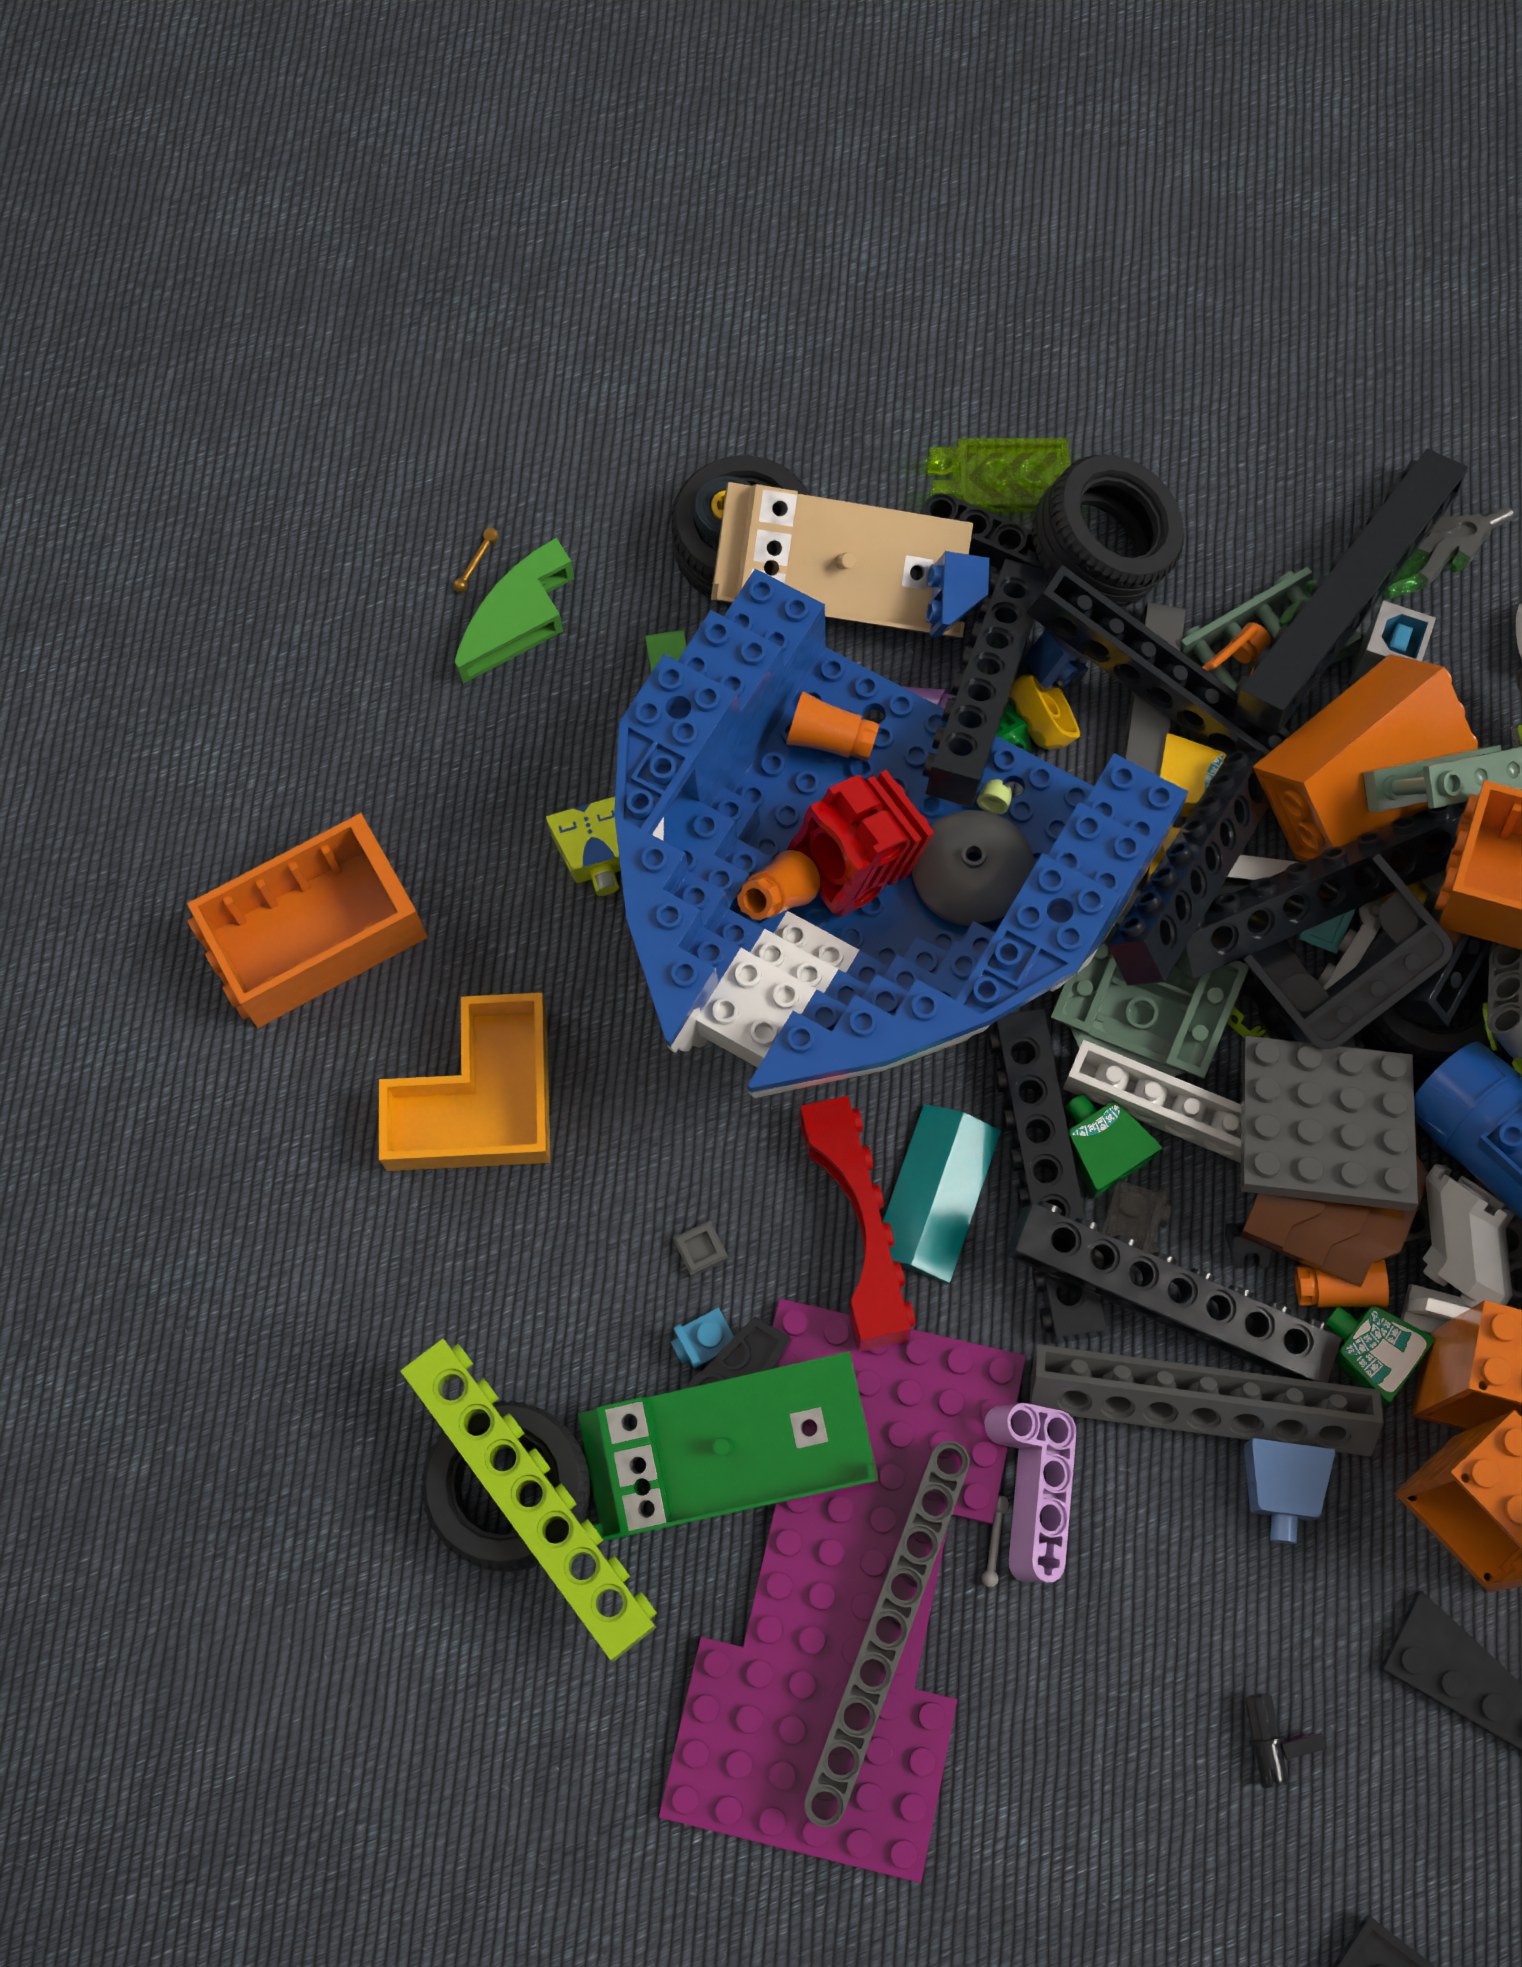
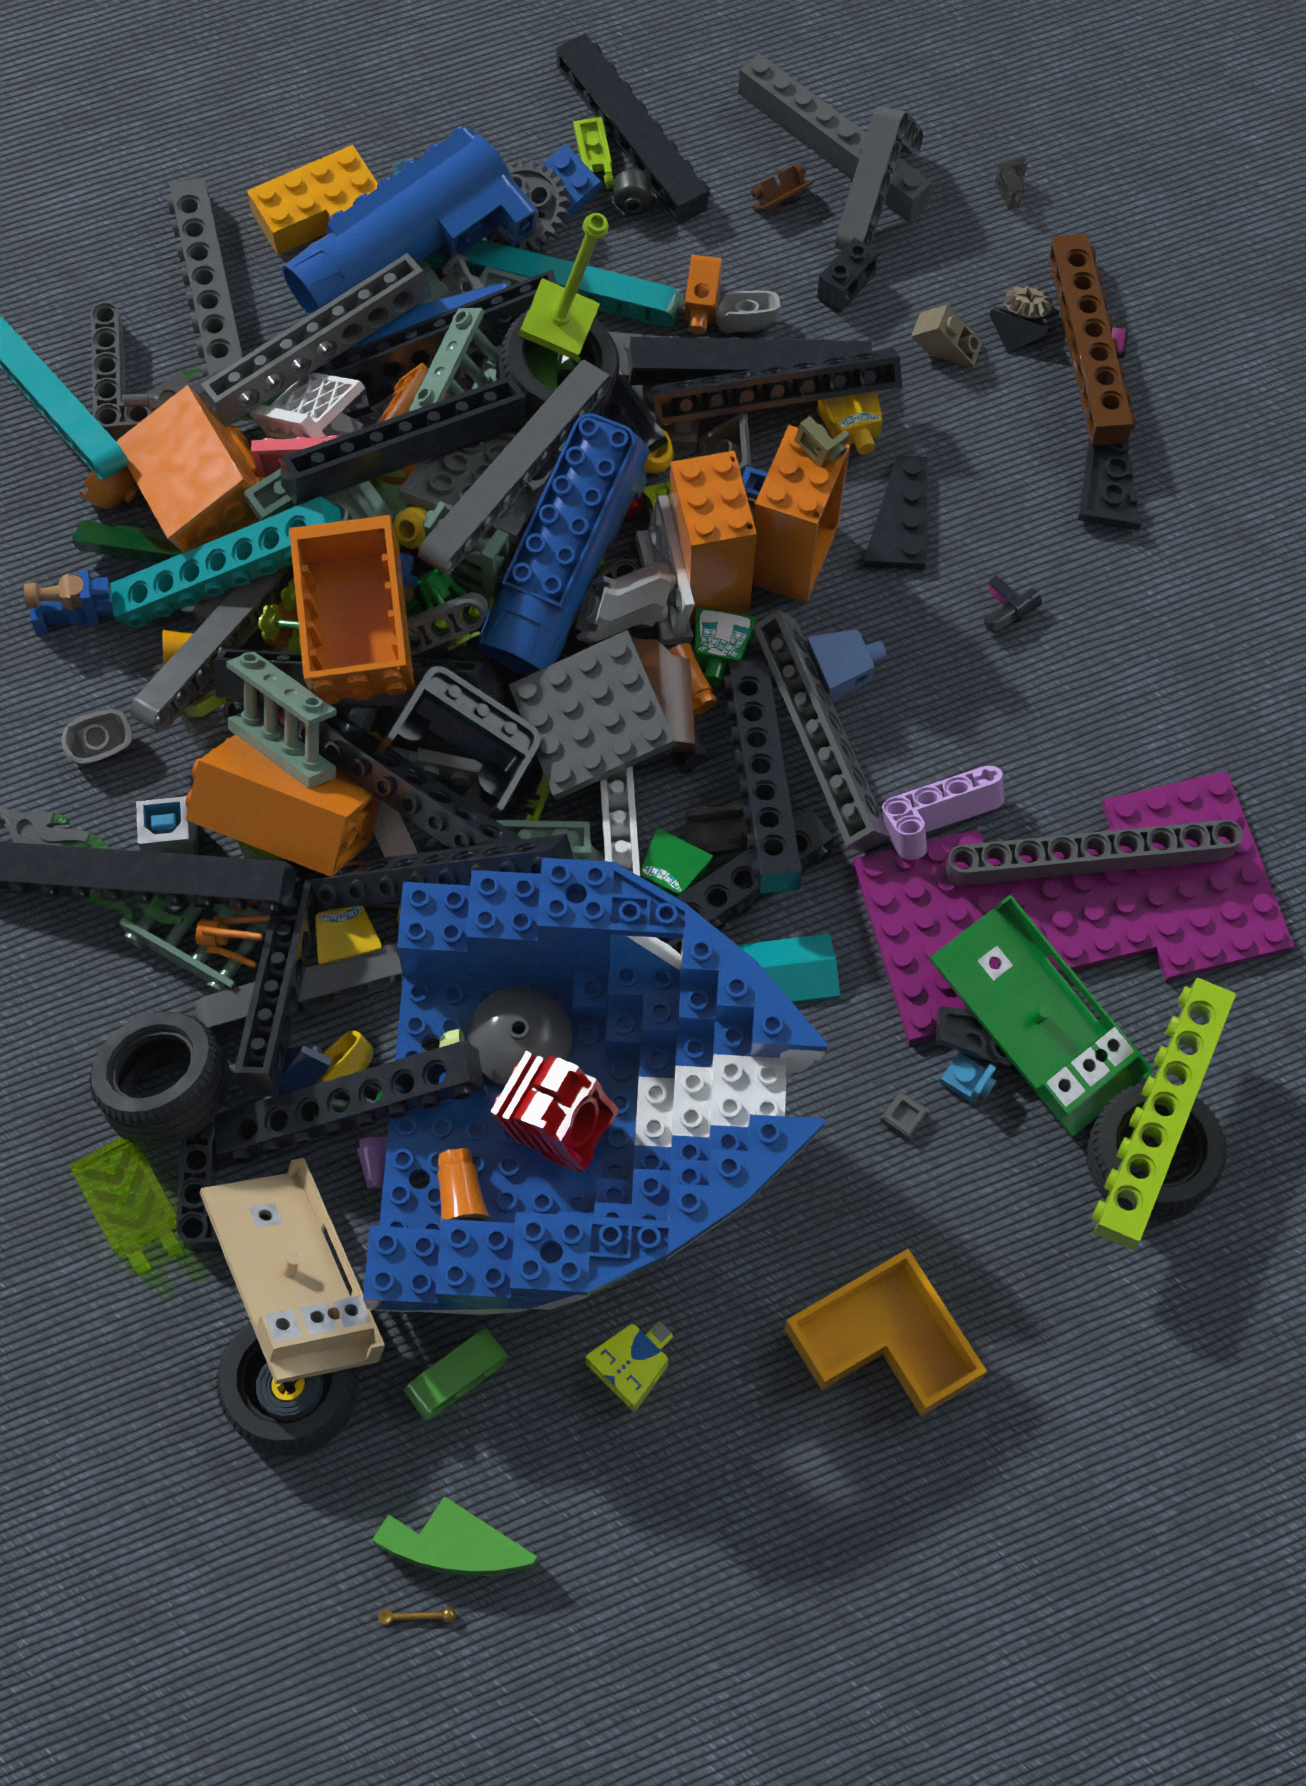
camera: 120 degrees left, 5 degrees down
orange container [187,813,428,1028] -> none
orange plant [737,850,820,920] -> none
red arch [799,1096,916,1352] -> none
blue slope [926,551,989,638] -> none
light grey hinge [981,1496,1009,1587] -> none

